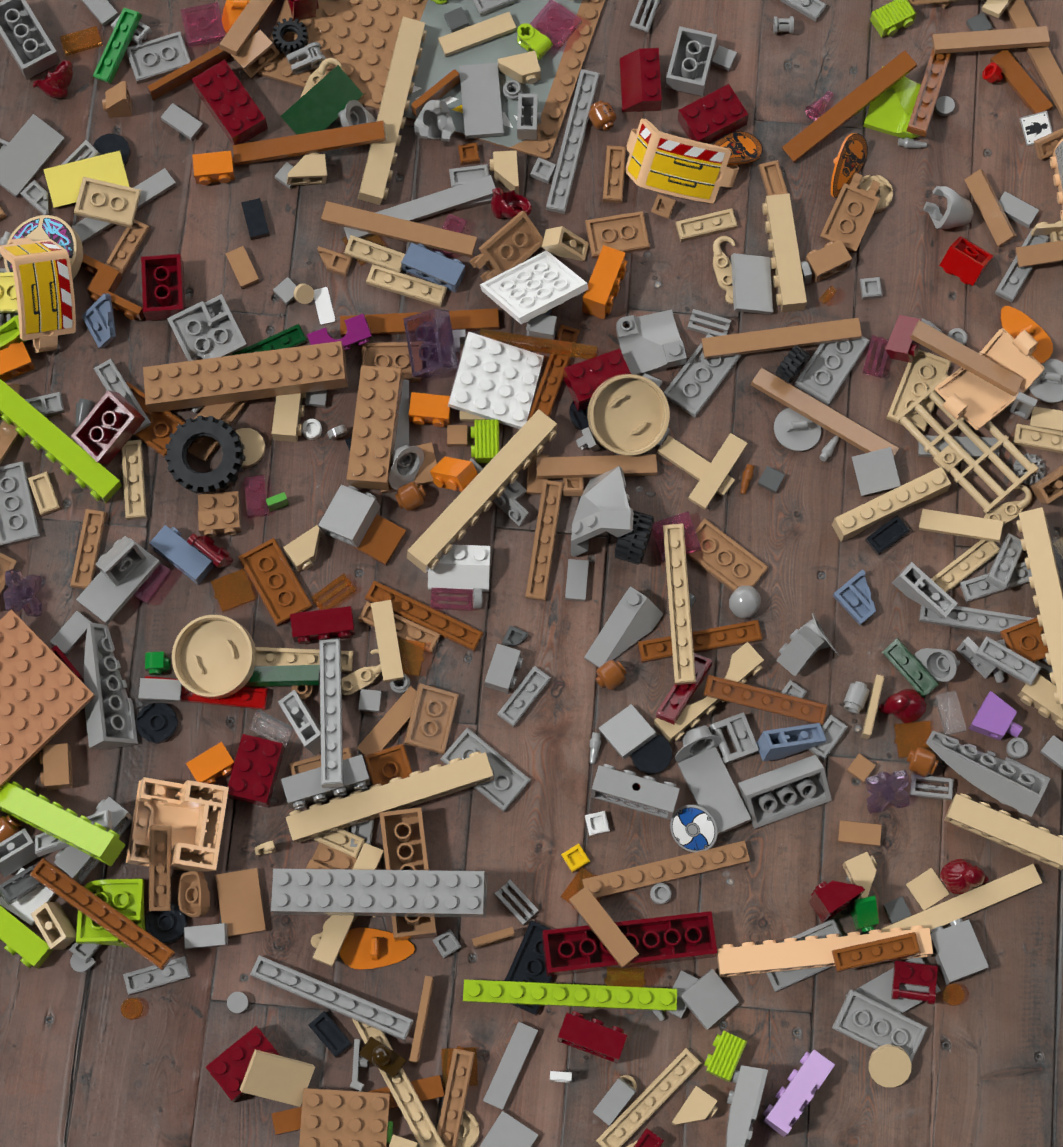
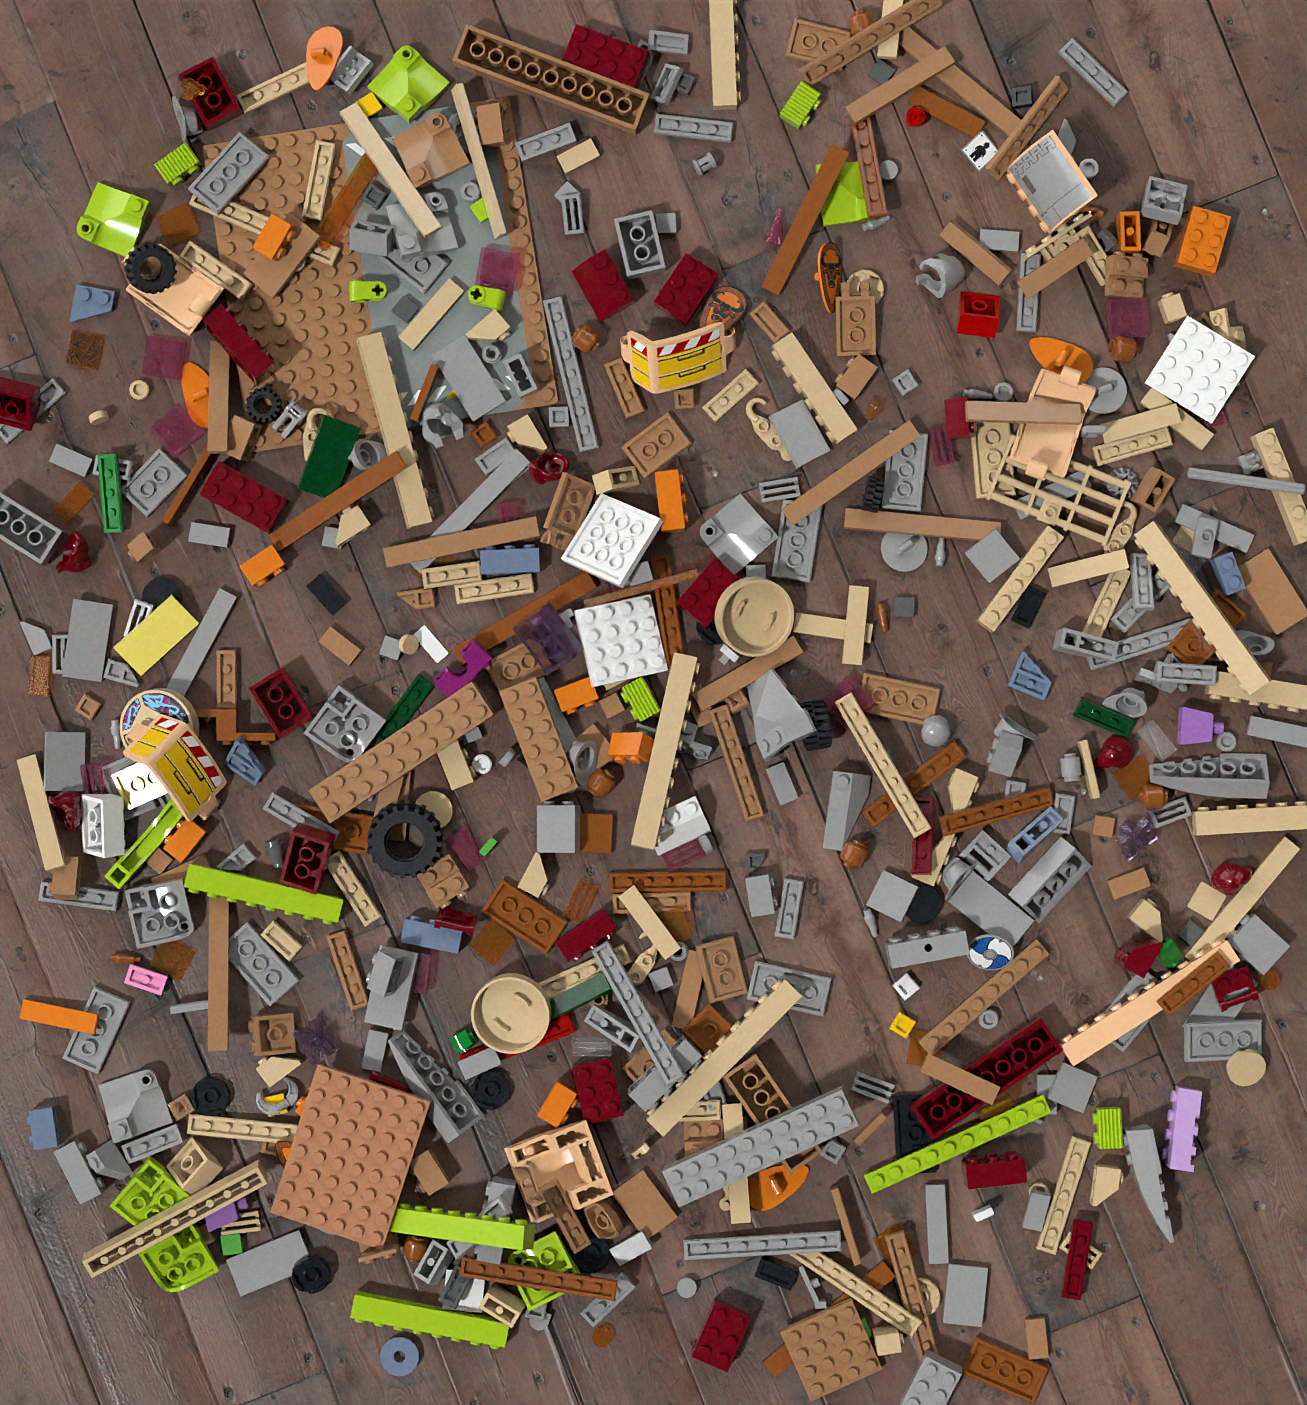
camera: 25 degrees left, 15 degrees up
tan tile [74,177,141,228] -> none
tan tile [240,1049,315,1107] -> none
dark brown tile [359,1036,407,1079] -> none

